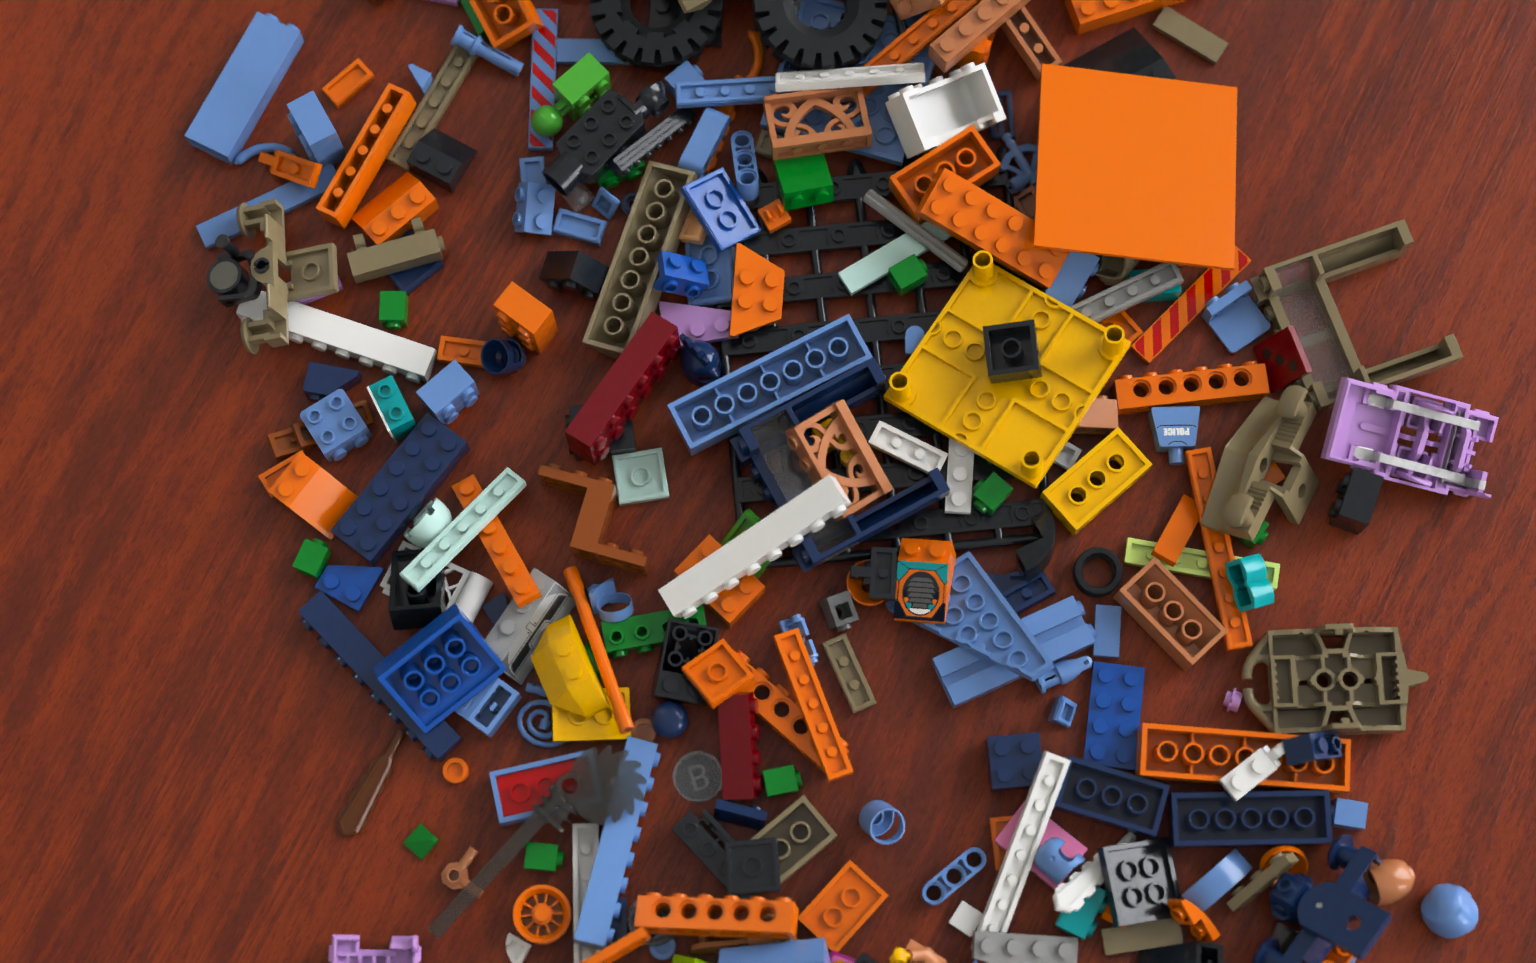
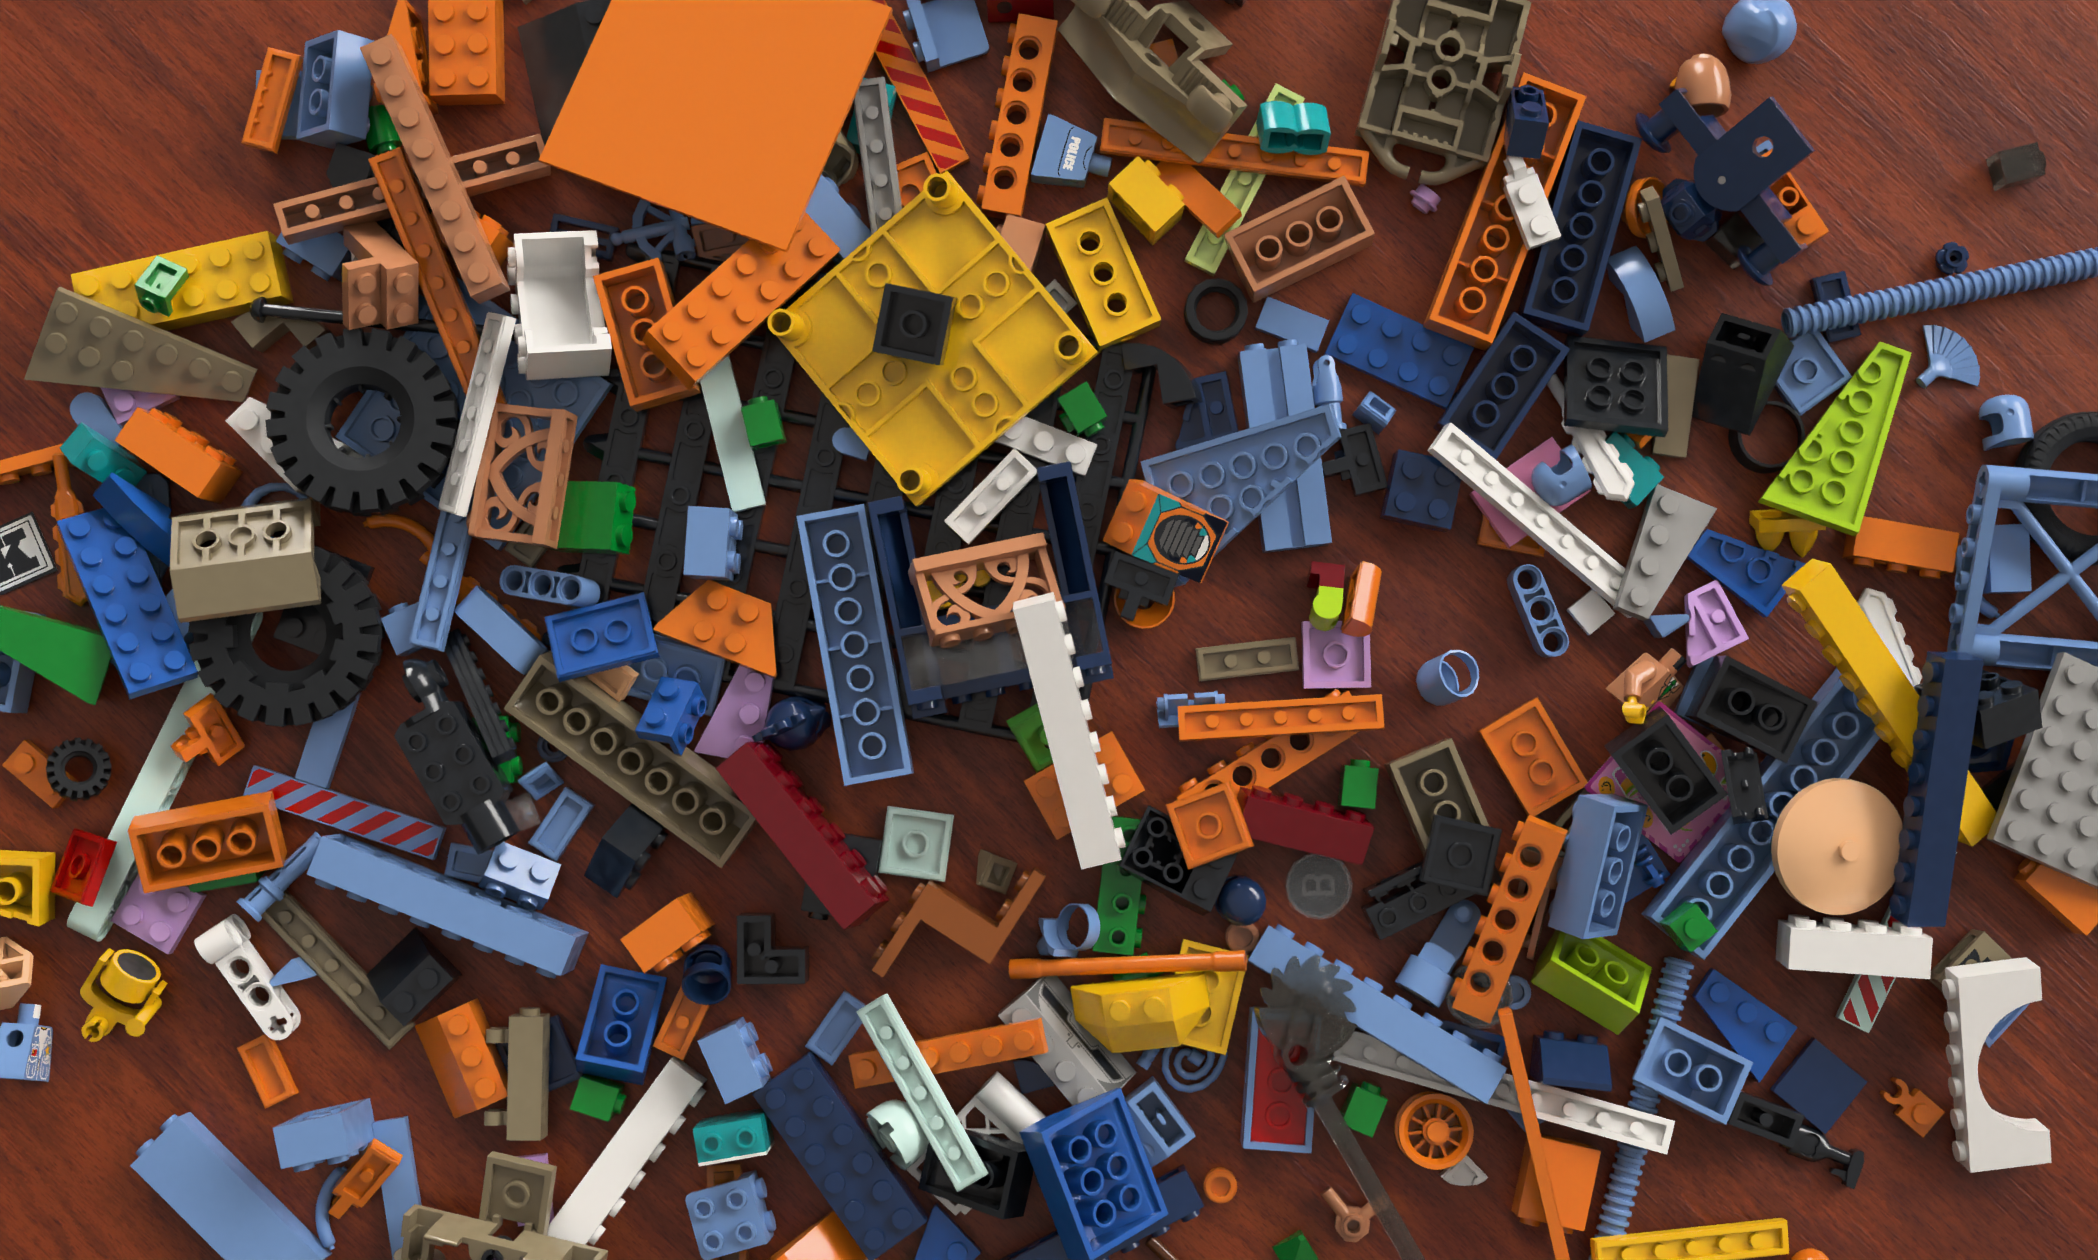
camera: 70 degrees left, 10 degrees up
dark blue slope [303,362,362,402] -> none
orange brick [315,83,417,229] -> none
bright green brick [531,52,611,137] -> none
dark blue plate [713,799,768,831] -> none
orange tile [757,199,792,234] -> none
dark grey brick [817,590,859,632] -> none
light grey axle [863,189,968,272] -> none
orange slope [1167,899,1221,941] -> none
medium blue brick [1330,798,1368,831] -> none
none -> white piece [194,914,301,1040]
none -> medium blue brick [307,833,589,979]
none -> blue slope [575,964,667,1085]
none -> medium blue brick [683,506,743,581]
none -> black brick [737,913,809,984]
none -> medium blue tile [805,990,866,1066]
none -> dark tan slope [976,849,1018,895]
none -> yellow brick [1107,156,1185,246]
none -> lavender plate [1301,621,1371,689]
none -> leg [1307,561,1345,631]
none -> black hinge [1322,423,1388,497]
none -> orange brick [1341,561,1382,637]
none -> medium blue piece [1395,900,1481,1009]

